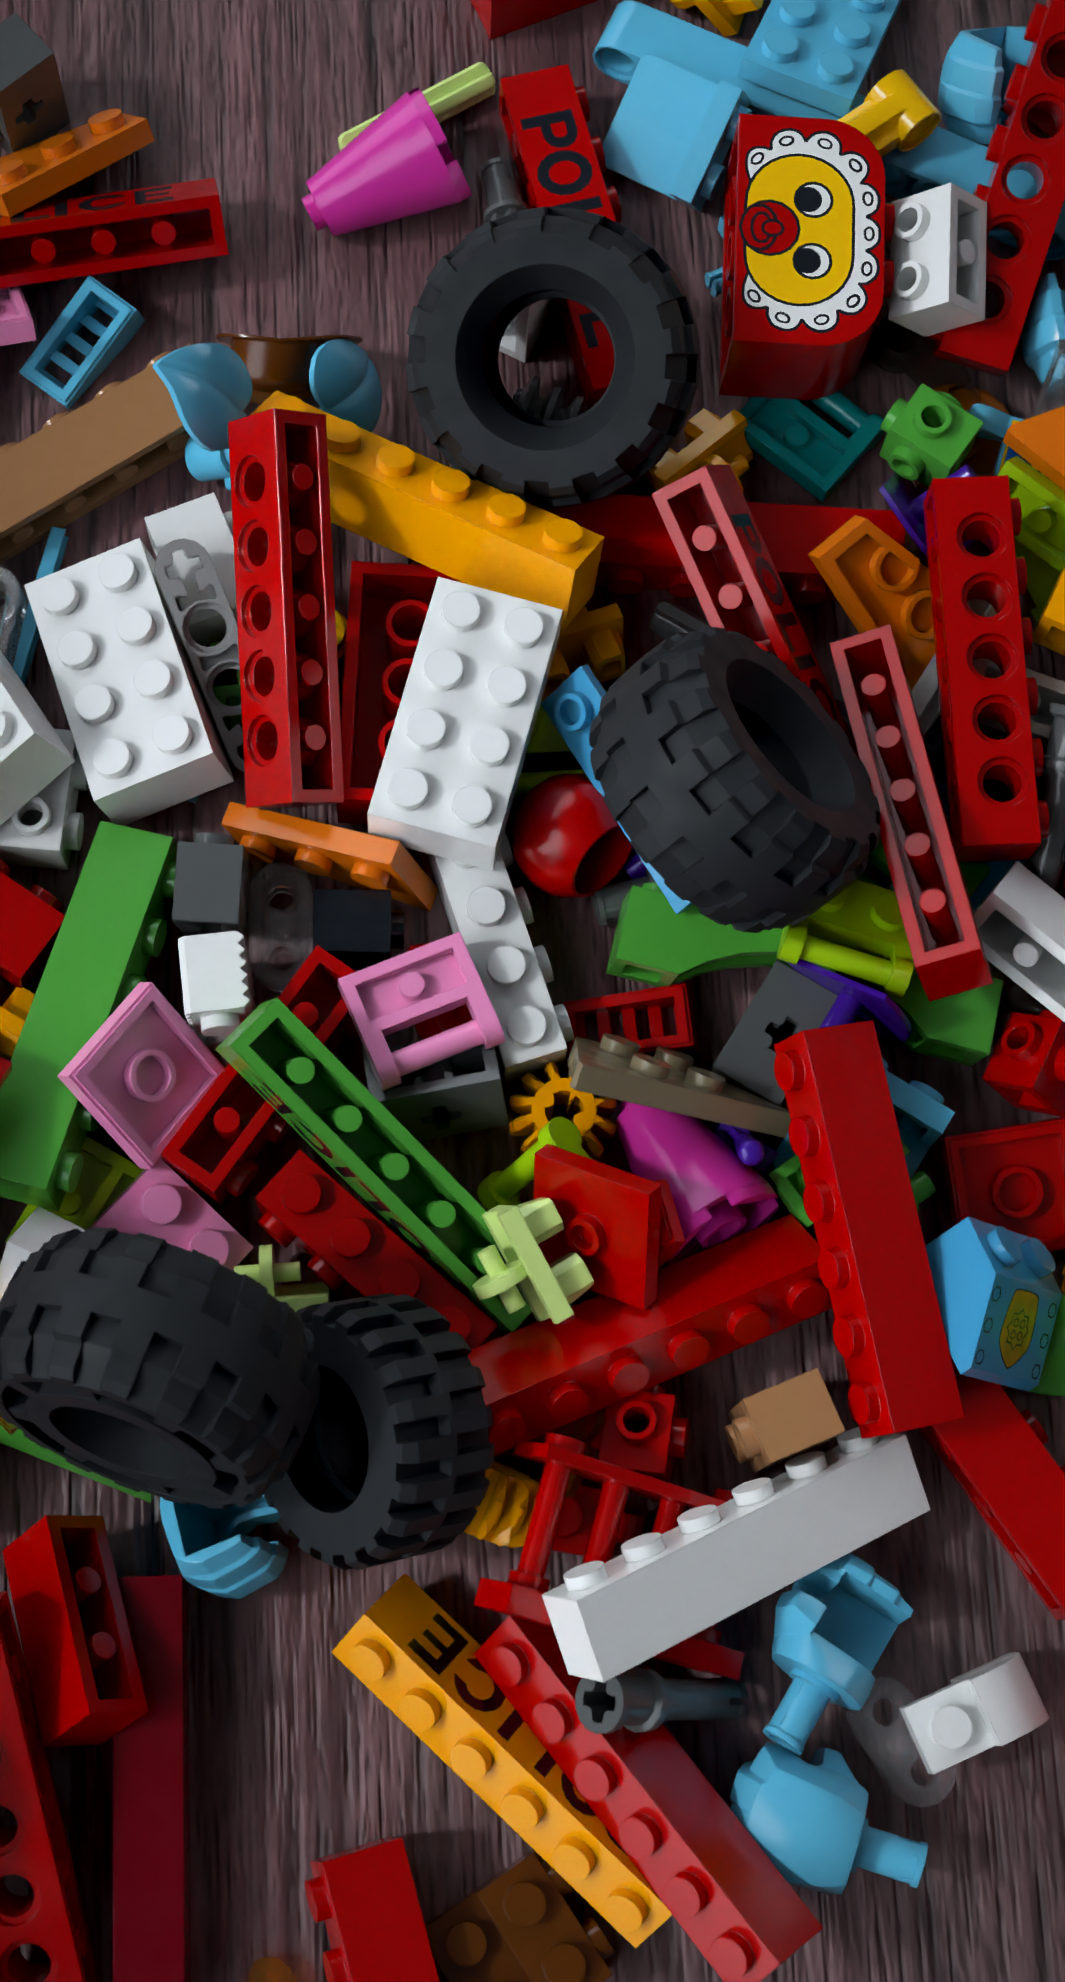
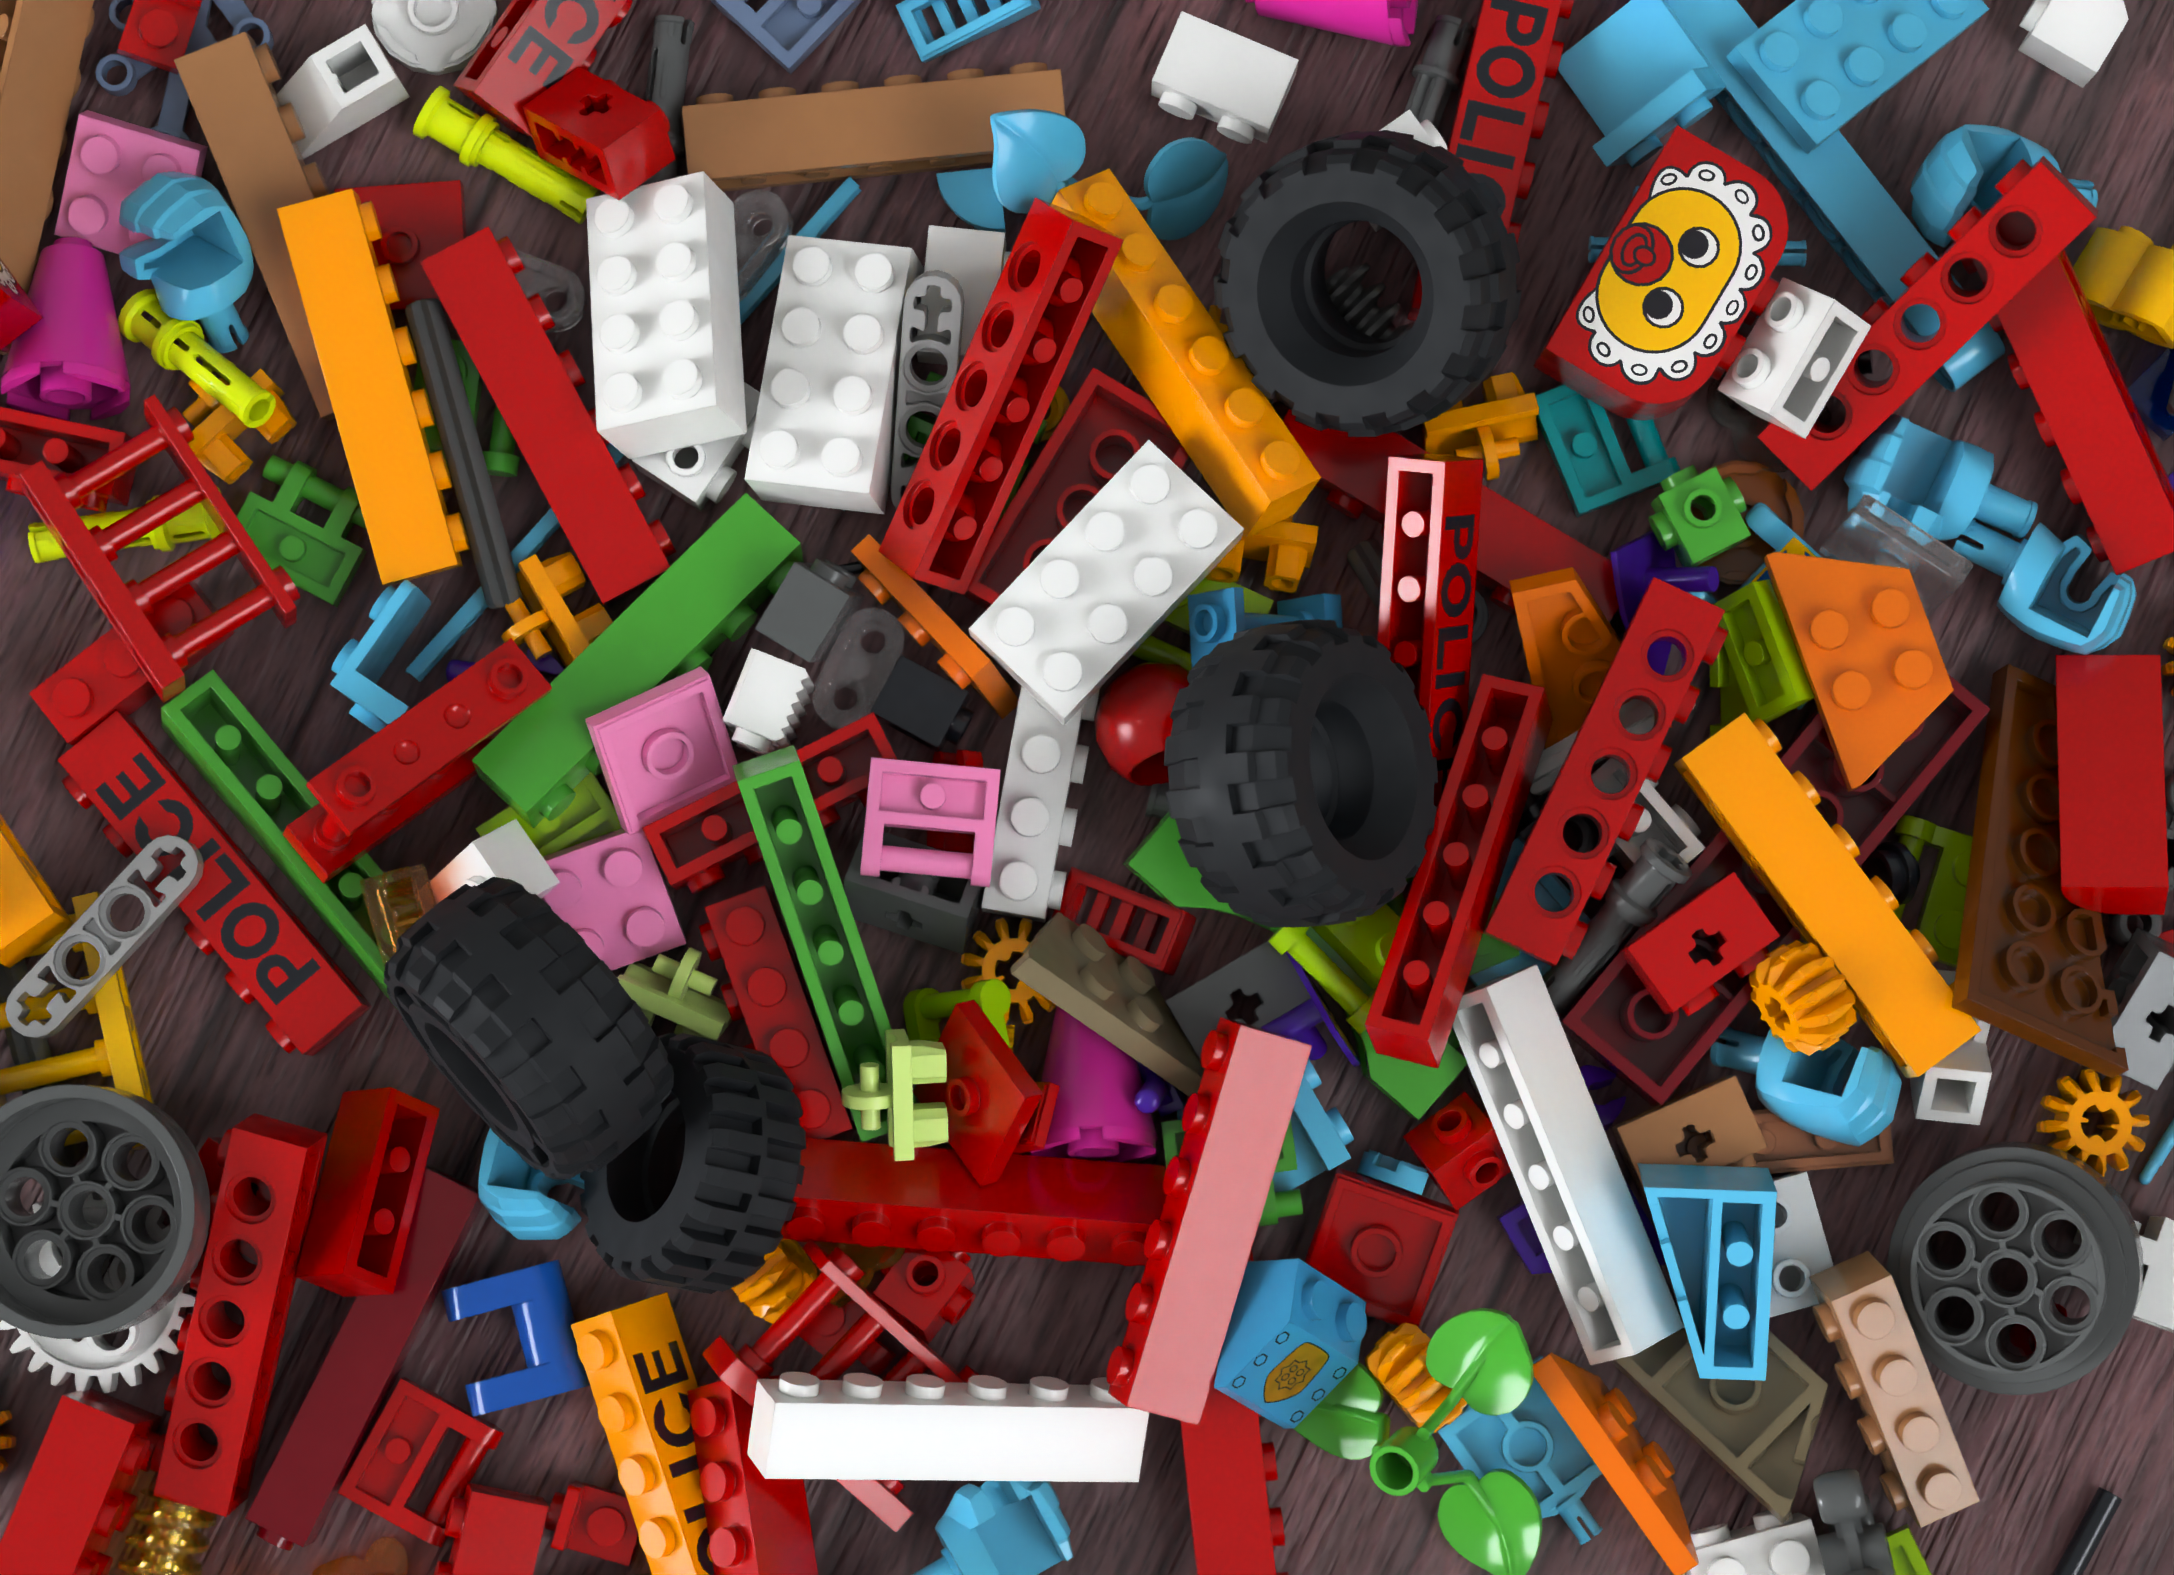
camera: 35 degrees right, 10 degrees up
reddish brown piece [216,333,363,404] -> none
dark grey pin [575,1668,748,1734] -> none
medium nougat brick [724,1367,845,1474] -> none
yellow piece [837,69,942,158] -> none
none -> red plate [337,1377,505,1547]
none -> blue connector [441,1259,590,1417]
none -> red bracket [544,1480,639,1566]
none -> medium azure tile [936,168,1006,233]
none -> white brick [1151,11,1299,144]
none -> medium azure tile [1357,1150,1429,1195]

